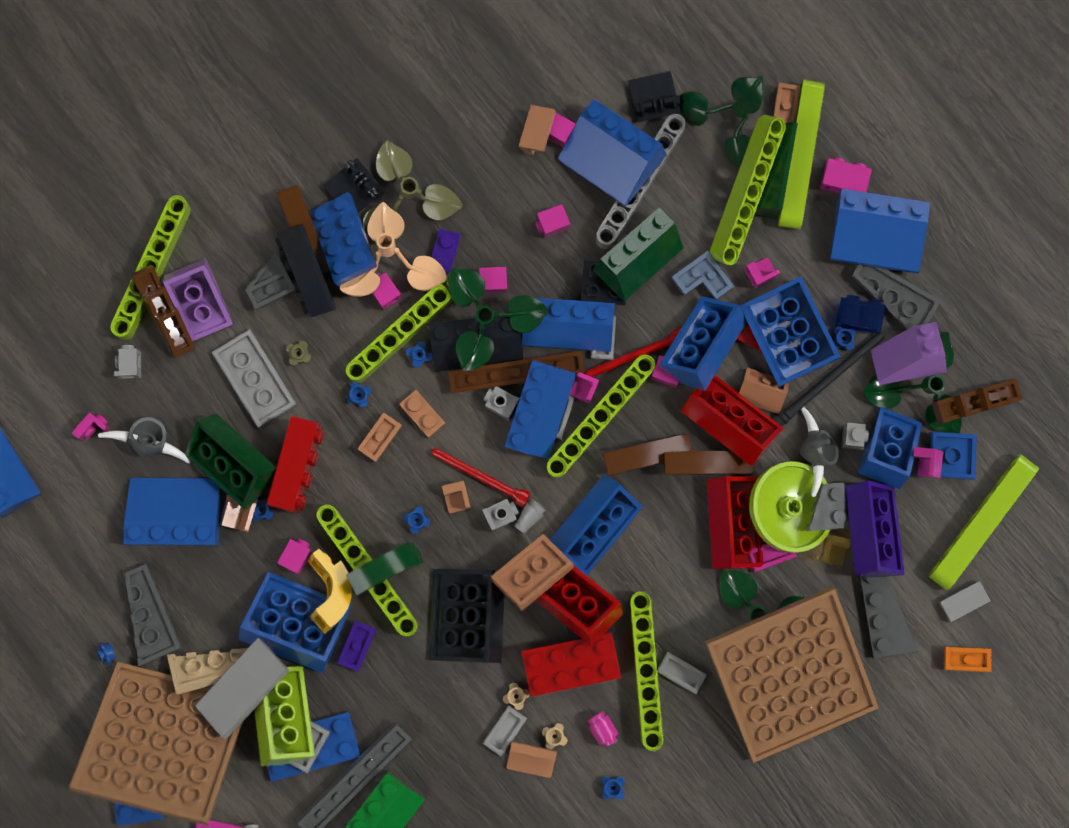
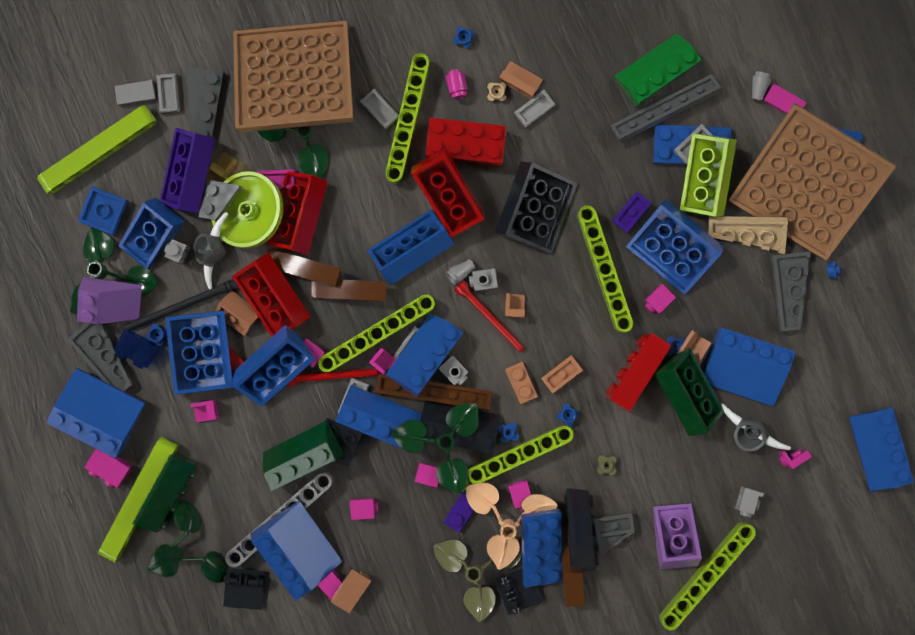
camera: 160 degrees left, 5 degrees up
reddish brown slope [131,265,195,358] -> none
light grey tile [195,638,289,739] -> none
light grey tile [211,329,297,428] -> none
yellow arch [307,549,352,634] -> none
dark green arch [346,542,424,595] -> none
blue plate [403,507,430,534] -> none
nougat plate [491,534,574,611] -> none
tan plate [503,683,530,710] -> none
sand blue plate [671,251,734,300] -> none
lime beam [710,115,786,265] -> none
nougat plate [773,83,801,123] -> none
dark pink panel [913,447,943,479] -> none
reddish brown slope [932,379,1022,424] -> none
orange plate [943,647,991,672] -> none
none -> light grey tile [156,73,180,114]

